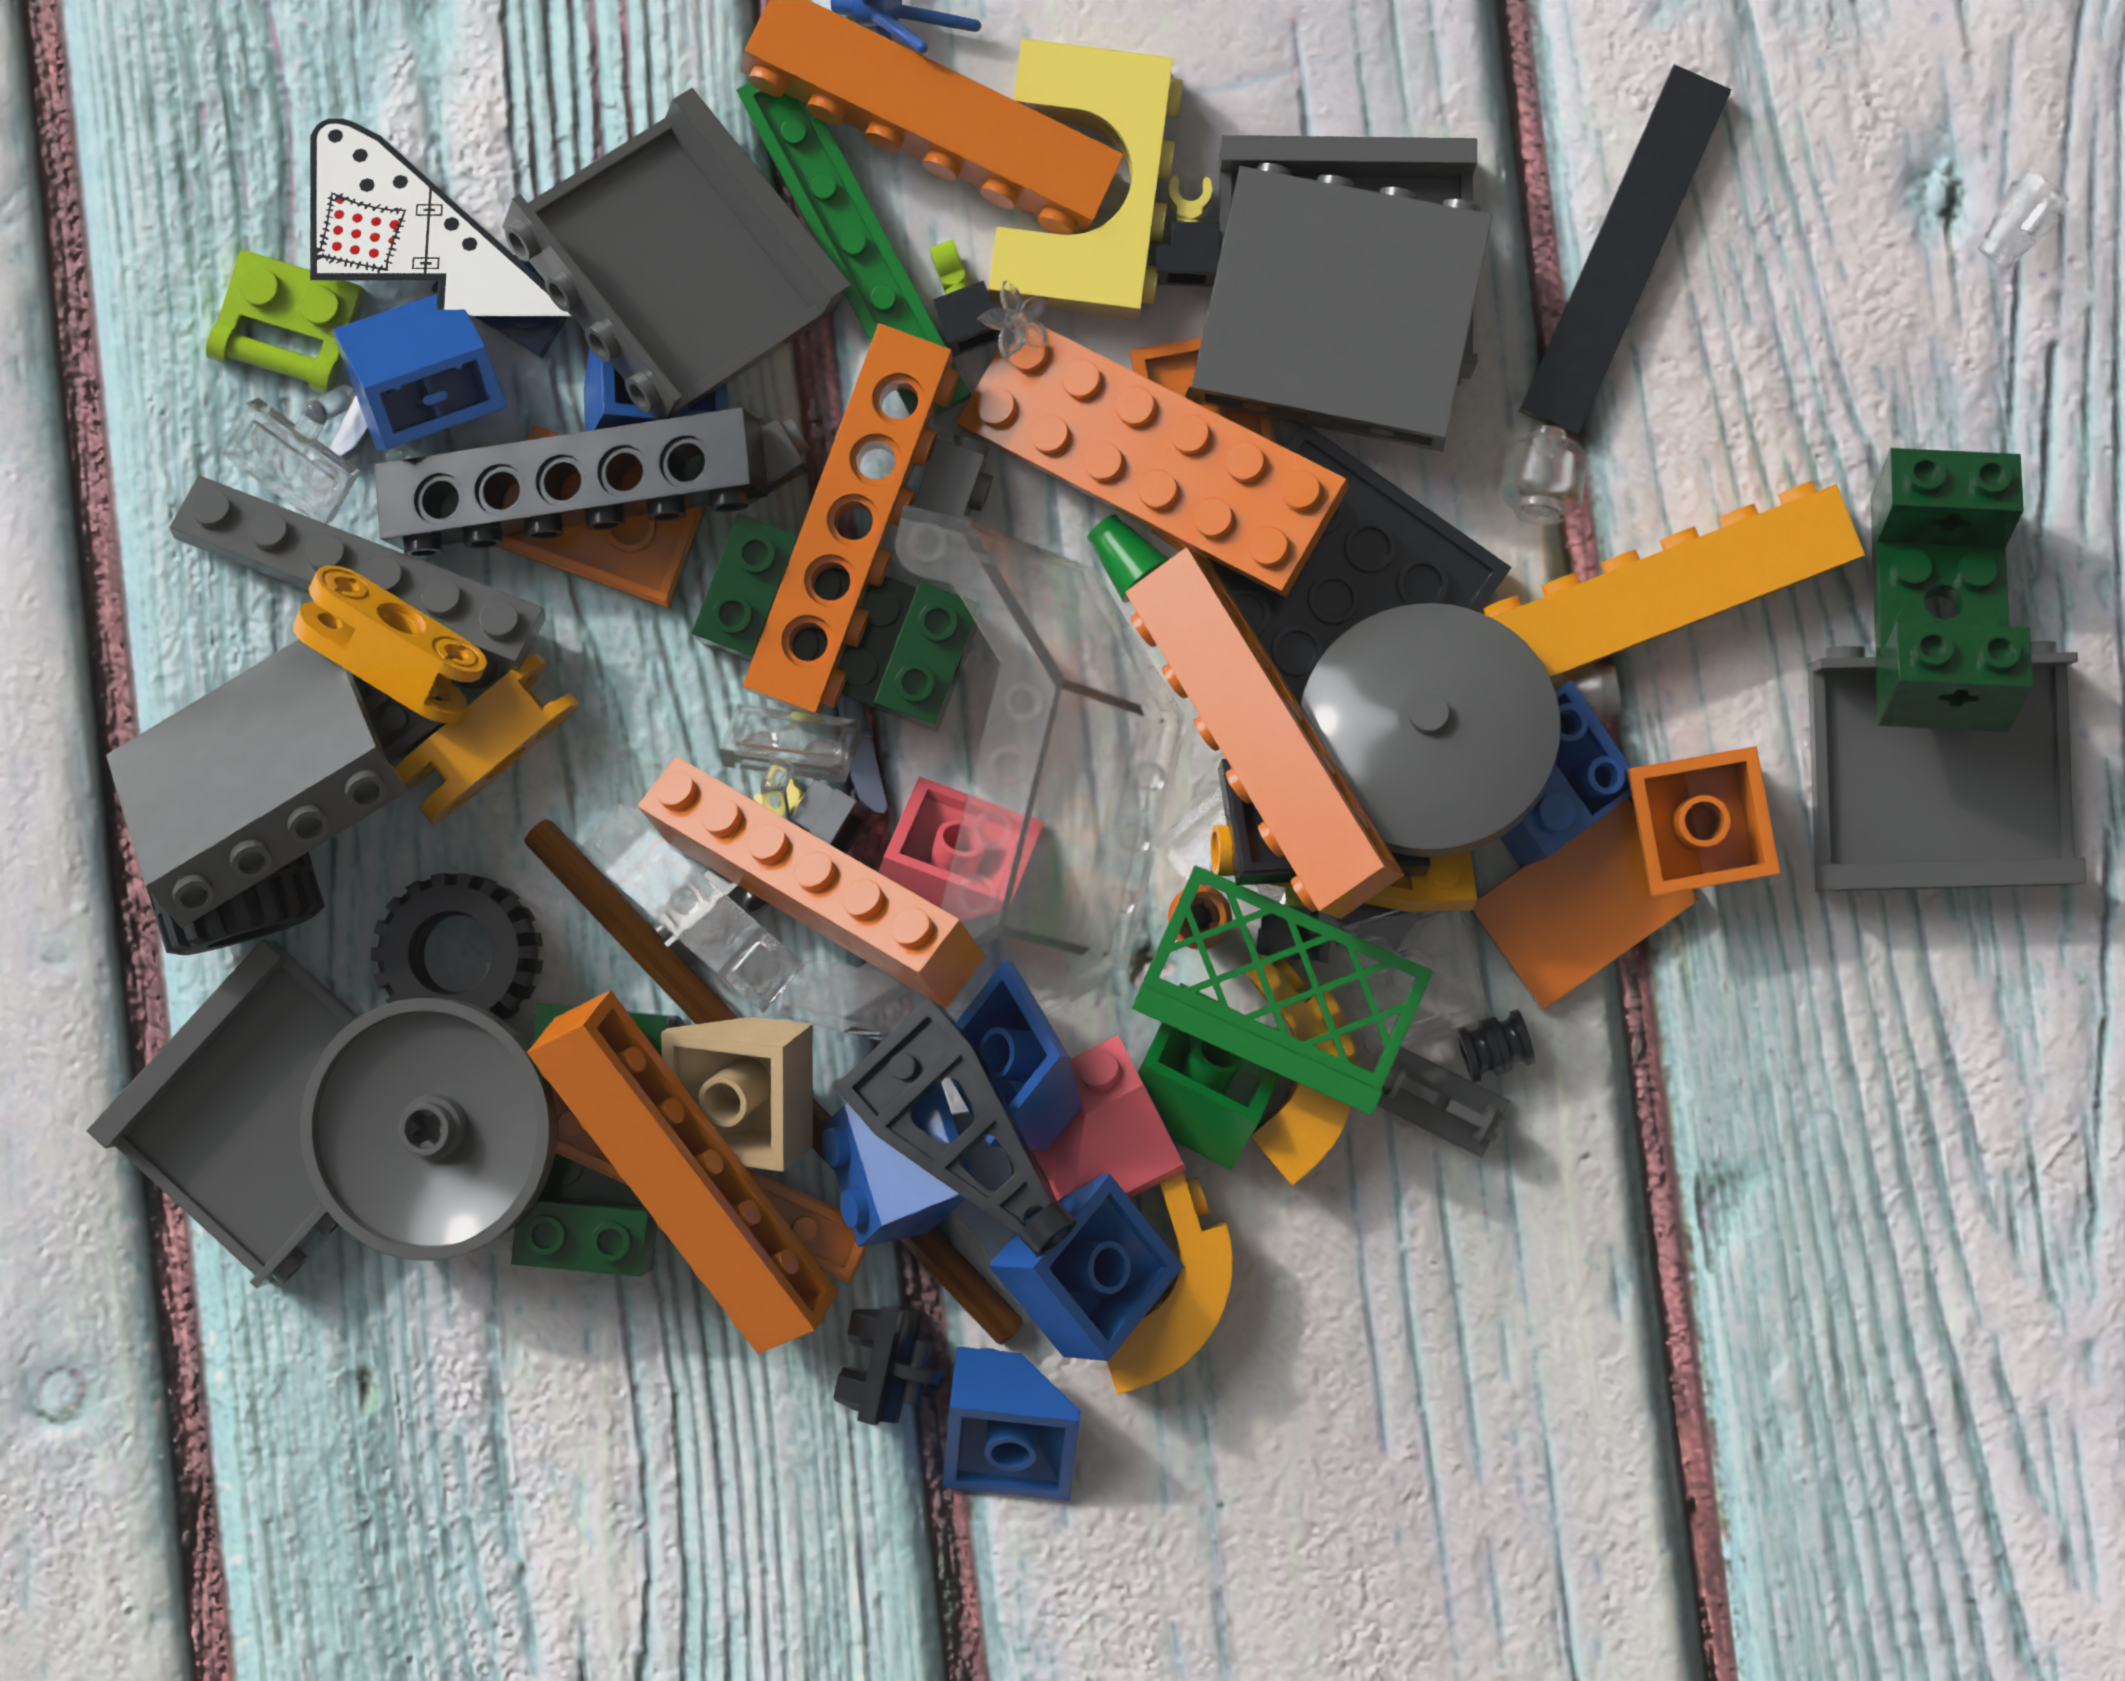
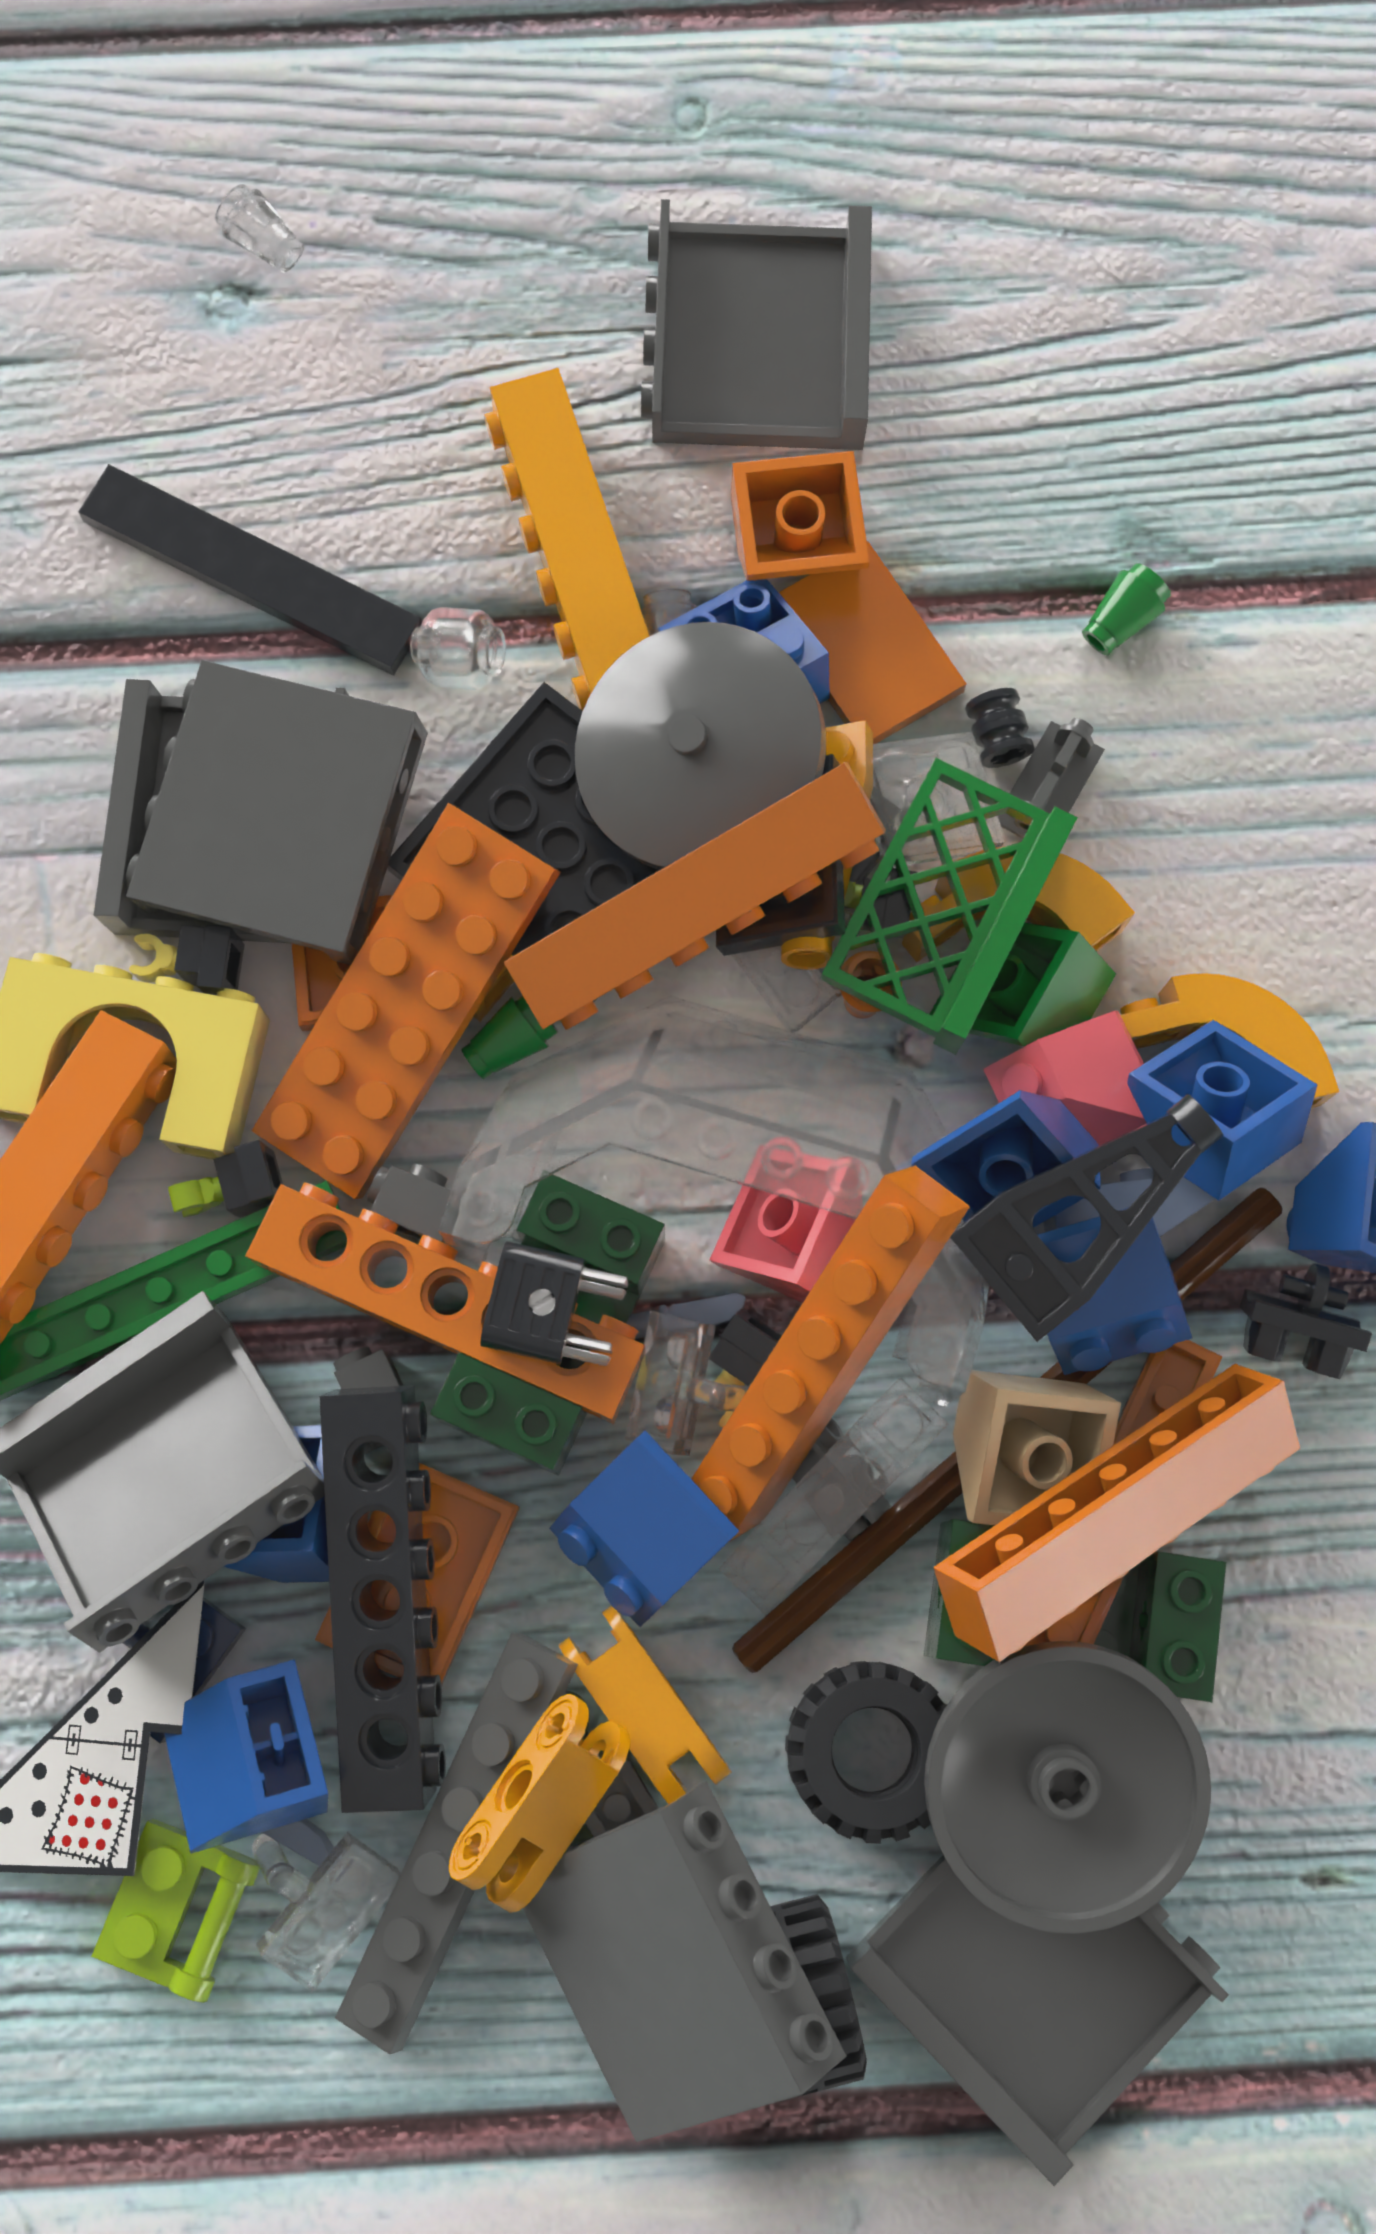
camera: 90 degrees left, 10 degrees down
clear plant [977,280,1049,359] -> none
dark green plate [1870,448,2033,732] -> none
none -> black piece [480,1241,628,1366]
none -> blue slope [549,1430,739,1627]
none -> green cone [1082,563,1171,656]

